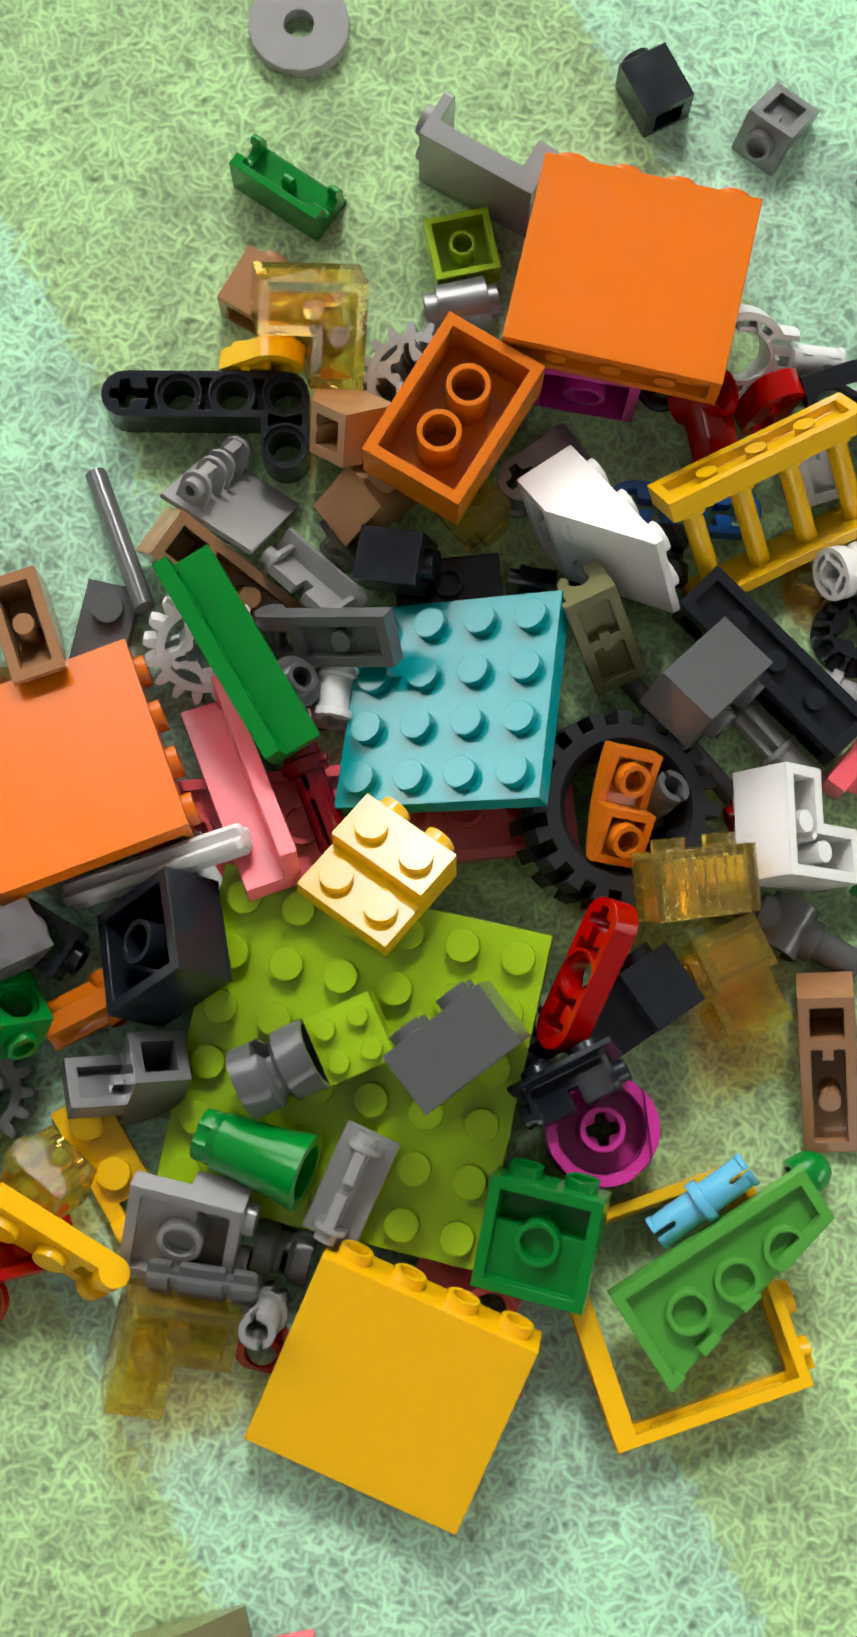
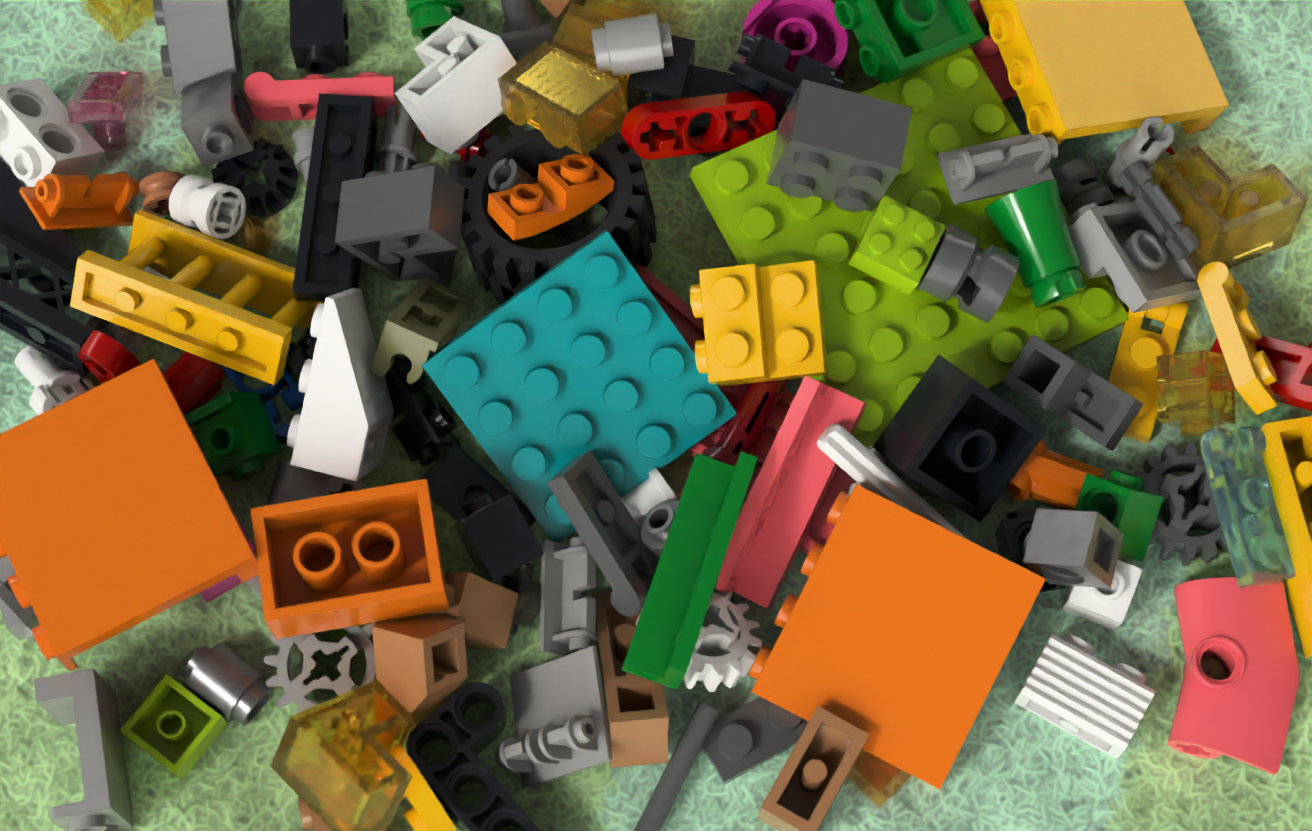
camera: 130 degrees left, 10 degrees down
none -> green brick [185,392,282,482]
none -> light grey brick [591,14,673,77]

